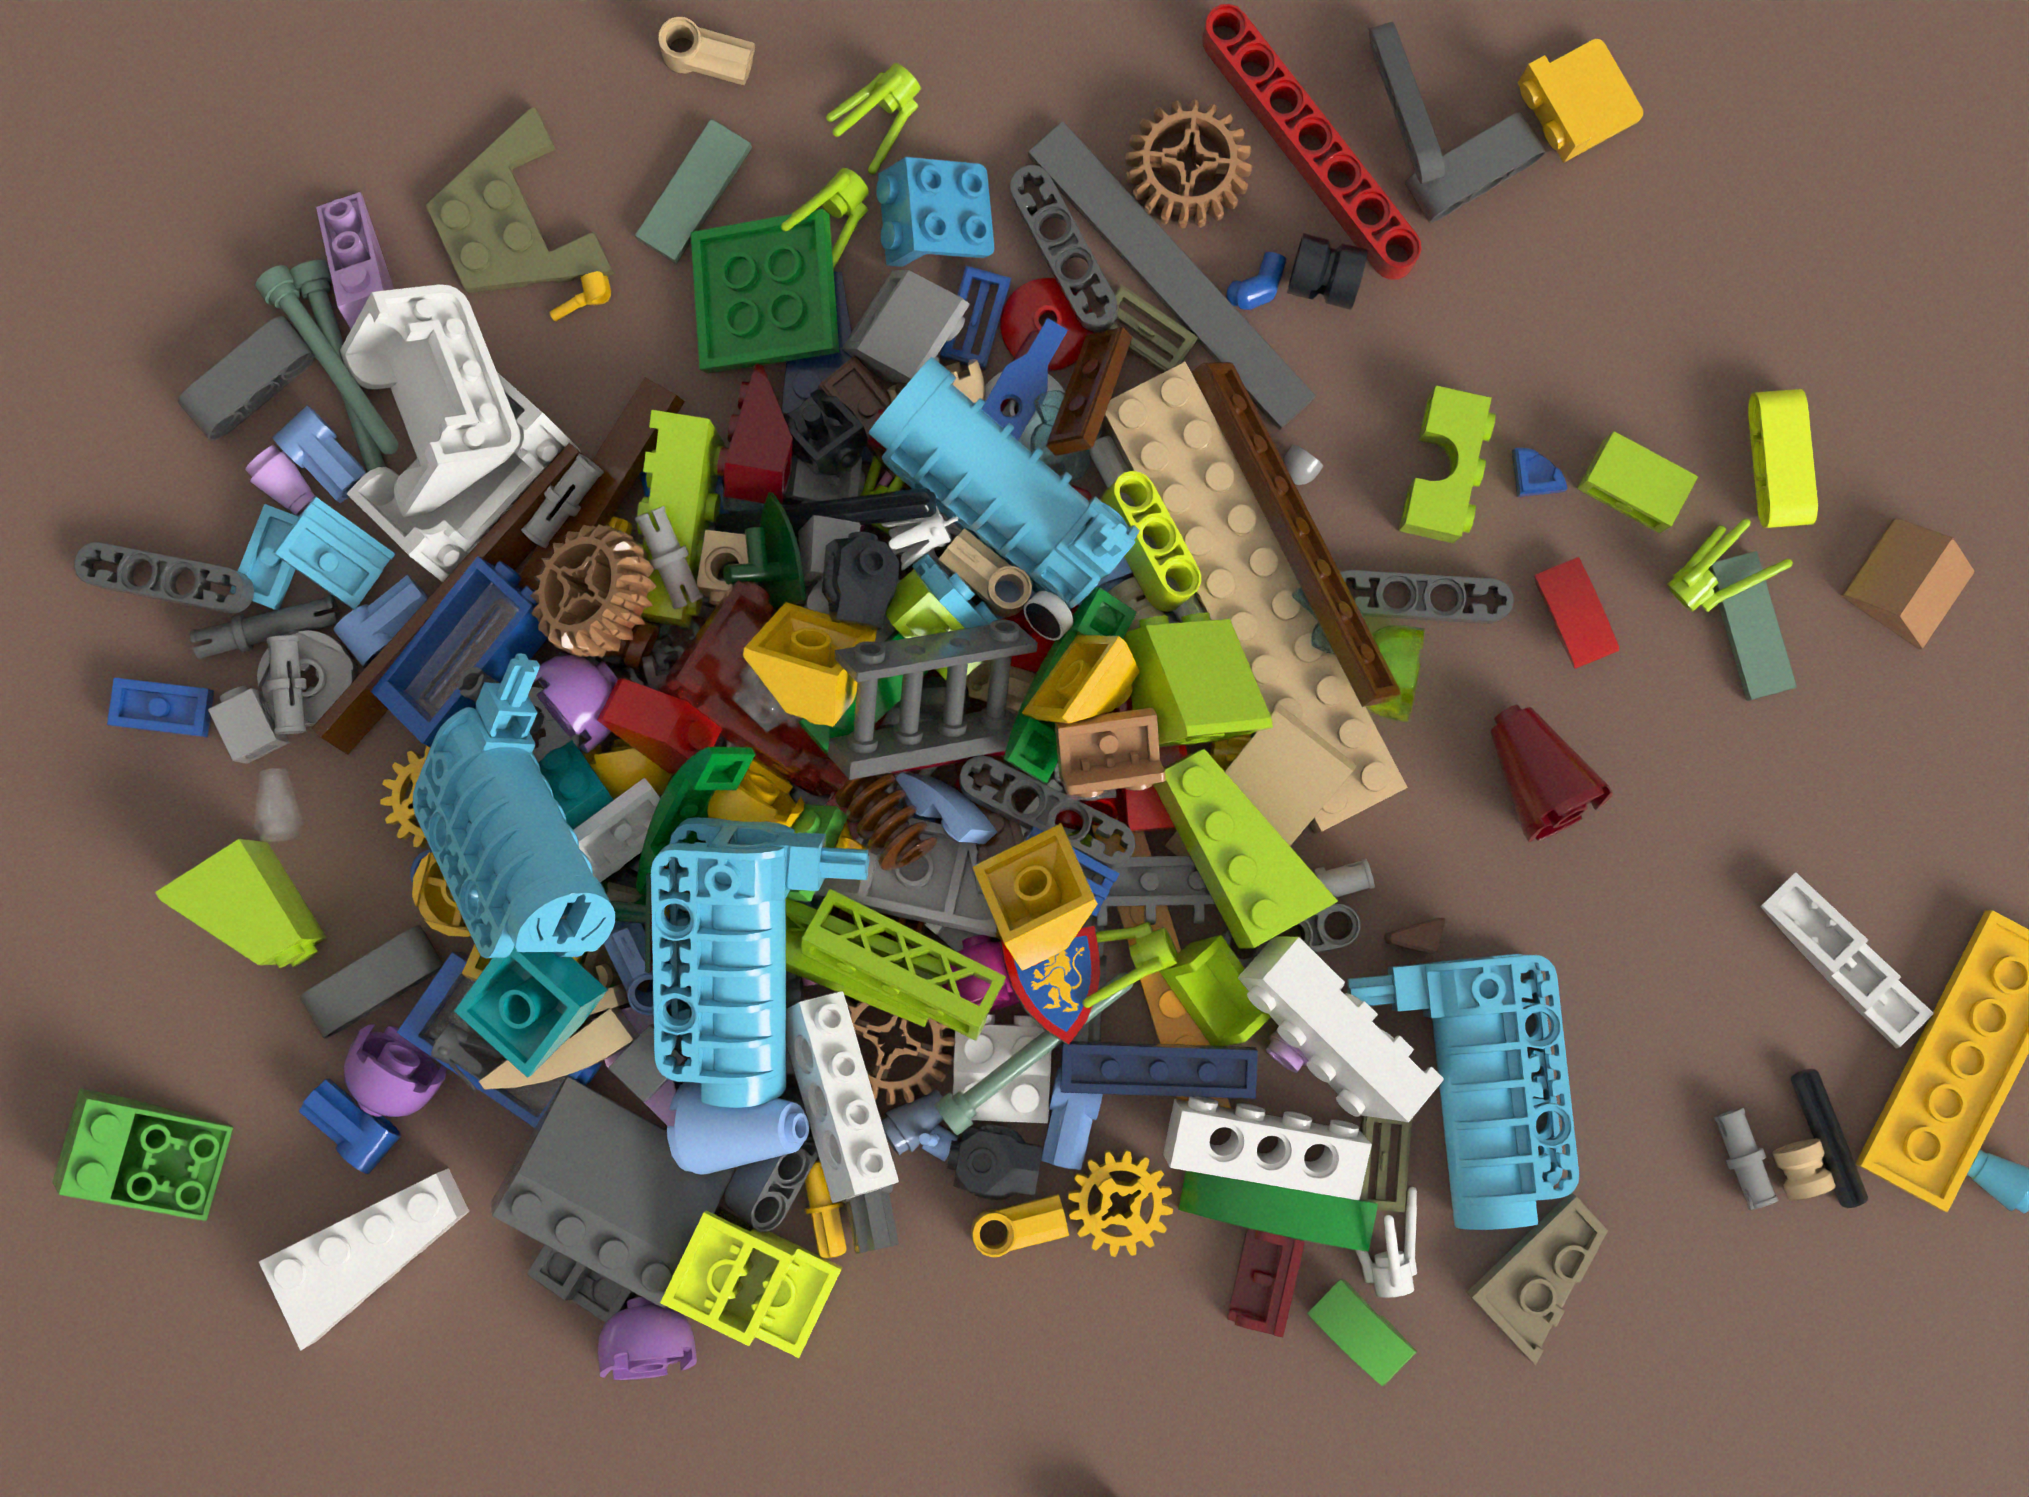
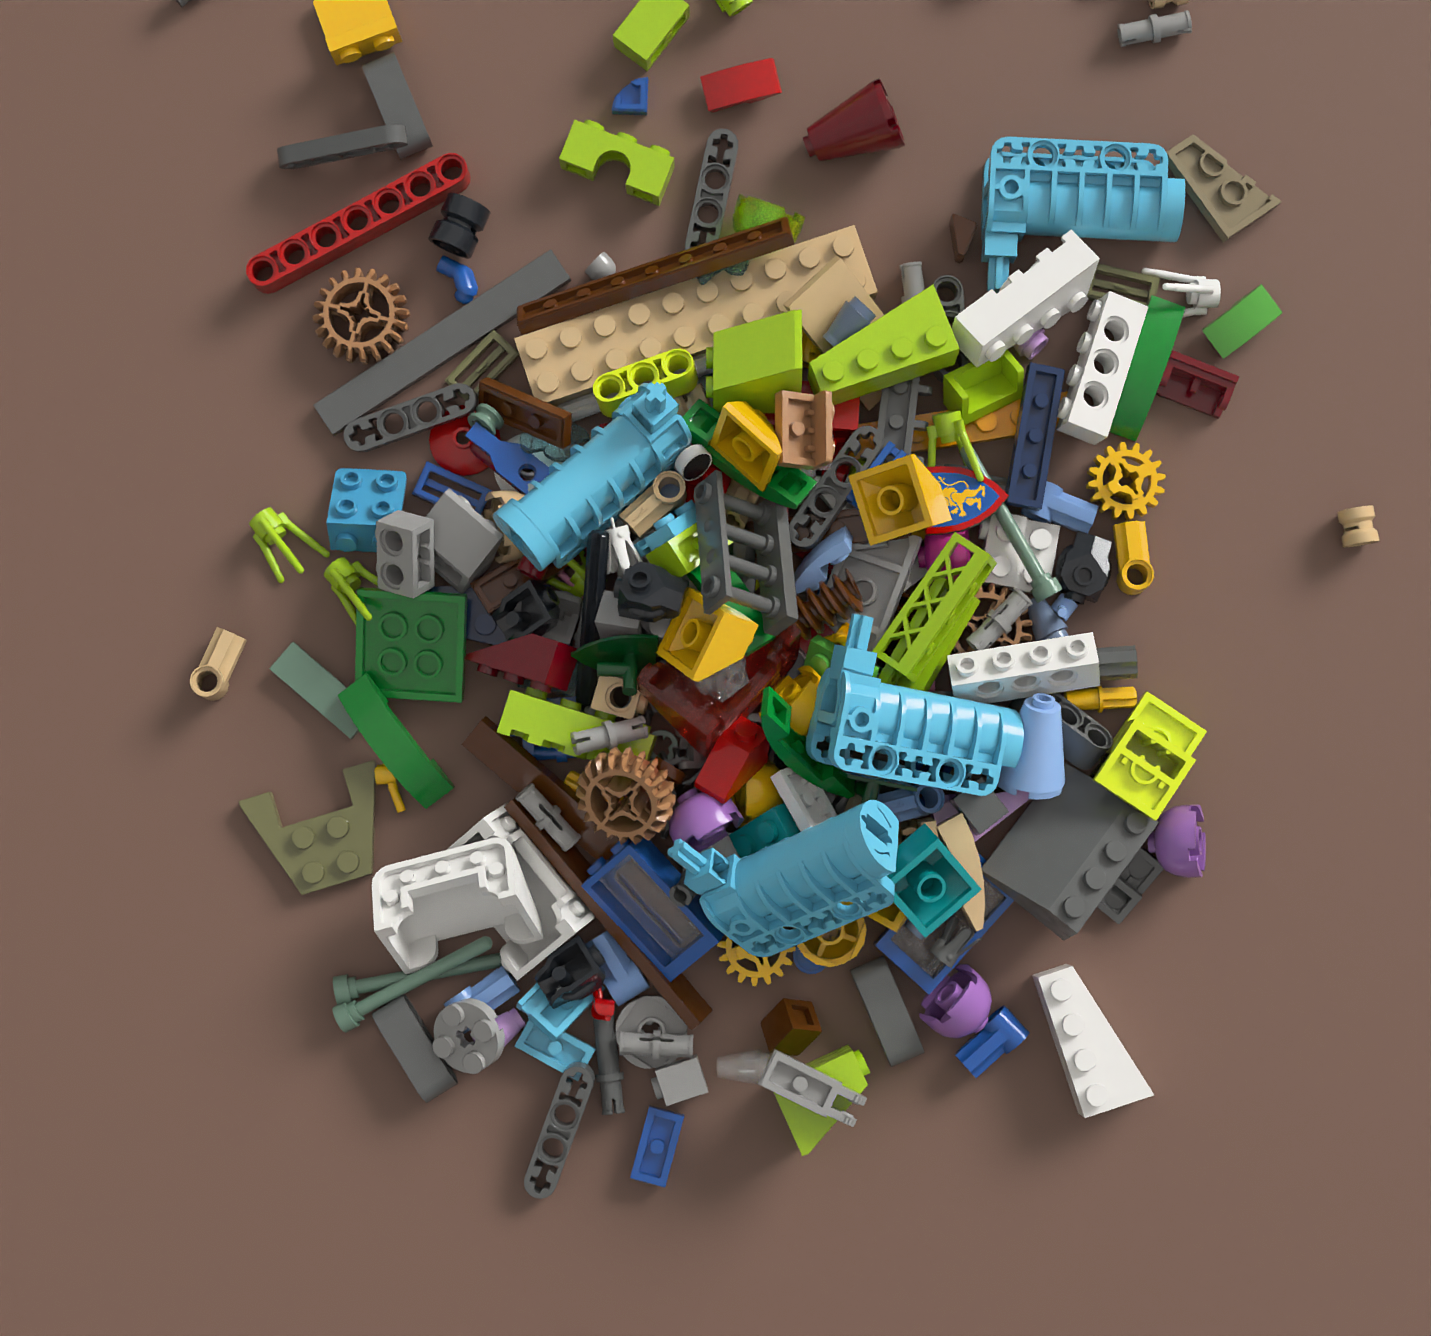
camera: 85 degrees left, 0 degrees up
bright green slope [52,1088,233,1221] -> none
lavender slope [316,192,394,329] -> none
none -> green slope [338,673,455,809]
none -> light grey brick [375,510,435,599]
none -> light grey plate [432,998,505,1074]
none -> sand green bush [467,403,504,436]
none -> black hand [534,935,606,1009]
none -> red hand [591,987,615,1021]
none -> light grey hinge [758,1049,867,1127]
none -> reddish brown panel [761,998,822,1056]
none -> sand blue cone [823,296,876,347]
none -> light grey pin [966,588,1033,651]

